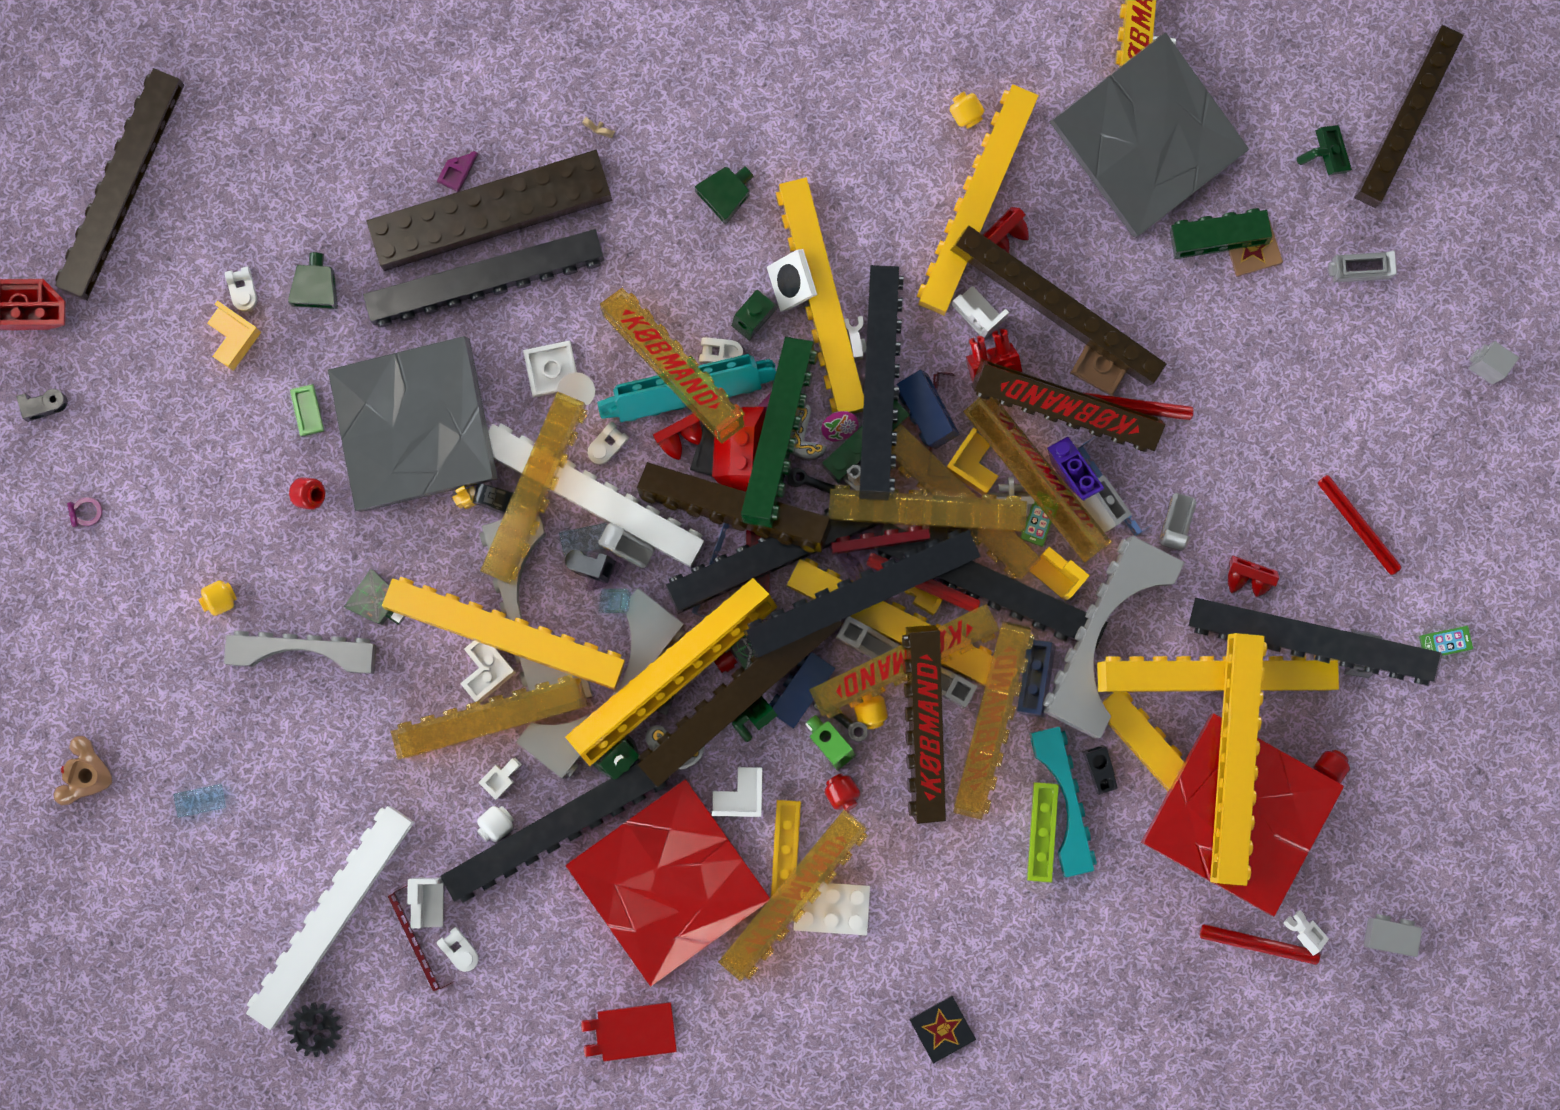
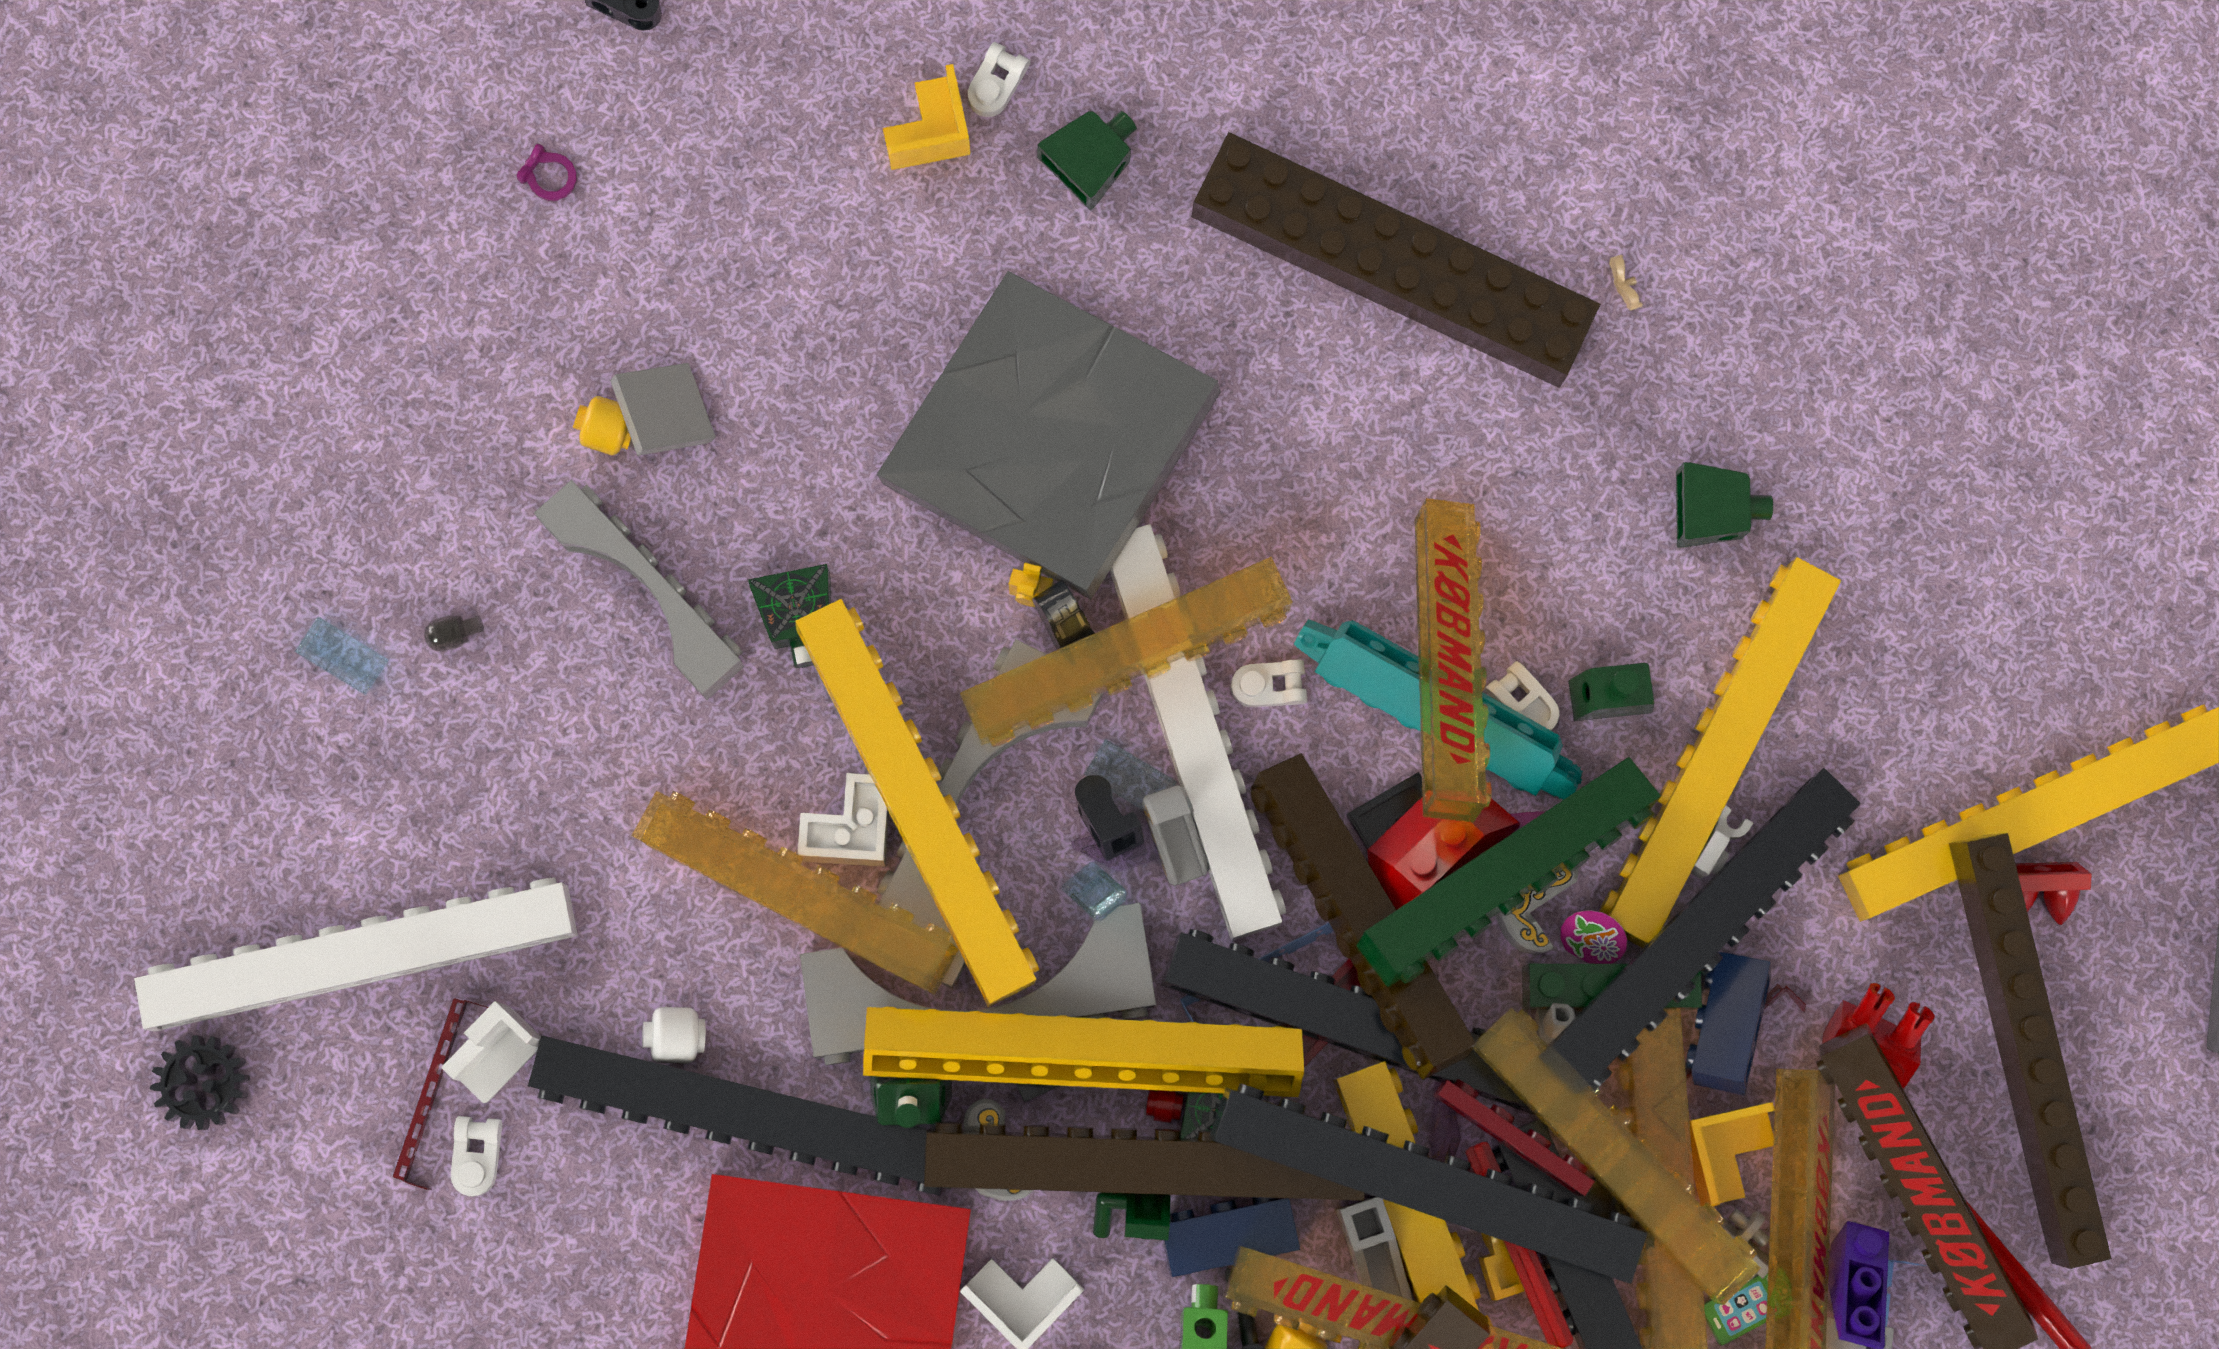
camera: 40 degrees right, 5 degrees down
medium nougat head [53,736,112,805] -> none
red head [289,477,326,510] -> none
bright green tile [290,384,325,437] -> none
black brick [363,229,605,327] -> none
magenta tile [437,151,478,192] -> none
white plate [478,758,522,800] -> none
white tile [523,341,577,398] -> none
white sticker [557,372,595,408] -> none
red tile [653,412,702,460] -> none
white tile [767,249,817,312] -> none
black brick [785,468,850,501] -> none
yellow head [949,91,985,129] -> none
white panel [952,286,1009,338] -> none
medium nougat tile [1070,345,1126,396] -> none
none -> clear smoke cylinder [424,614,484,652]
none -> light grey tile [610,363,716,456]

